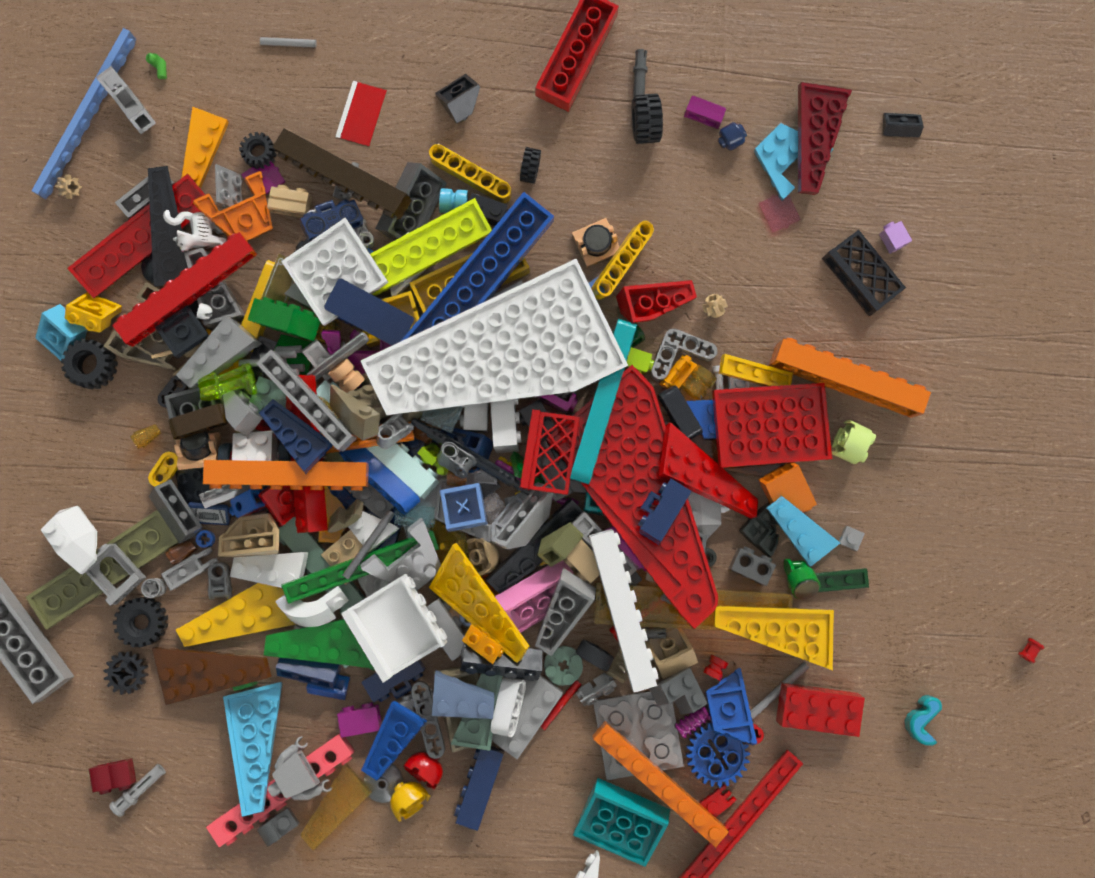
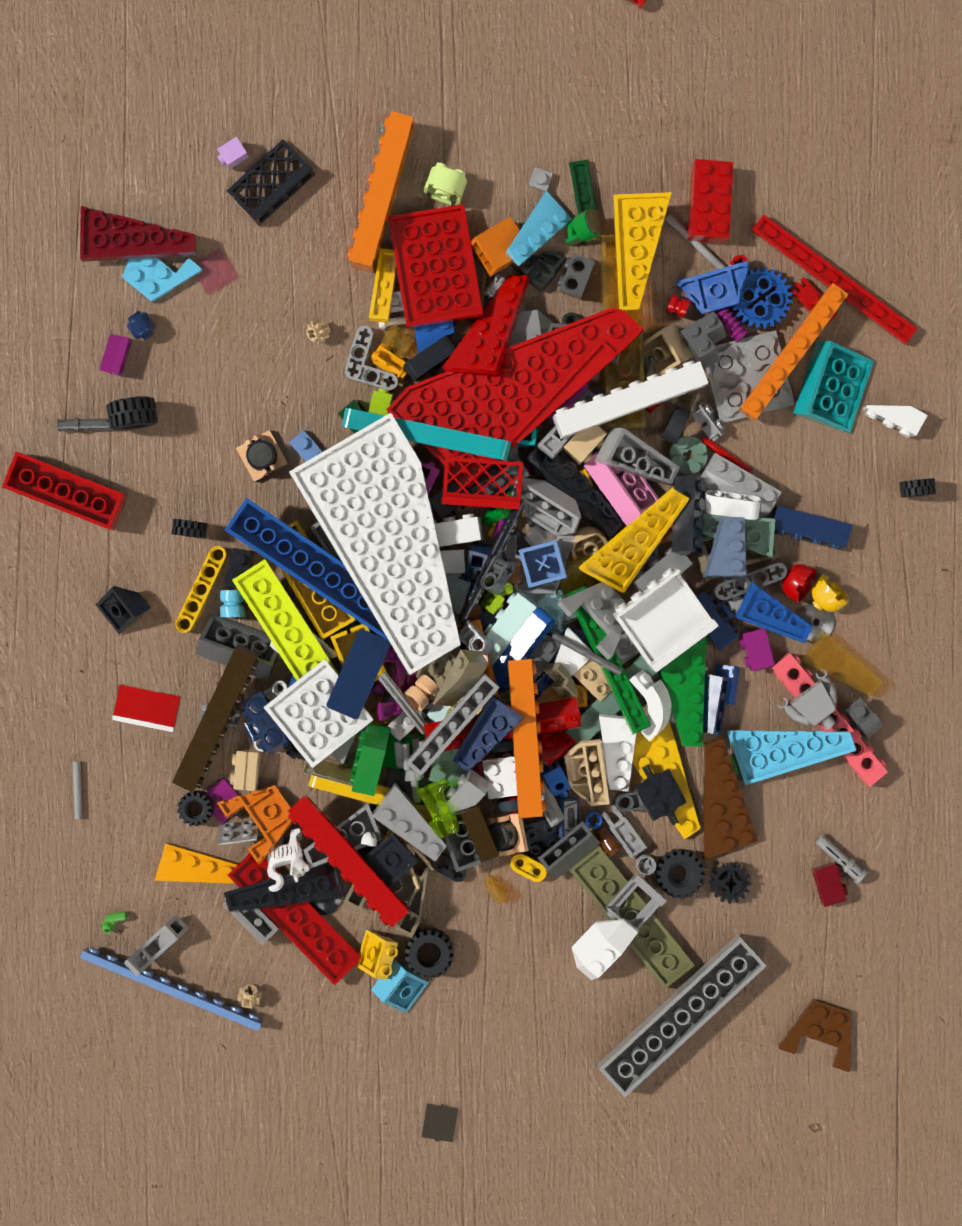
camera: 90 degrees left, 5 degrees up
light orange hinge [462,624,504,664] -> none
olive slope [537,522,583,567] -> none
yellow beam [591,221,654,300] -> none
red wedge [616,280,697,323] -> none
dark blue piece [638,479,692,545] -> none
black slope [883,113,924,137] -> none
teal animal [905,695,942,746] -> none
none -> light grey pin [485,274,506,300]
none -> black plate [635,764,687,826]

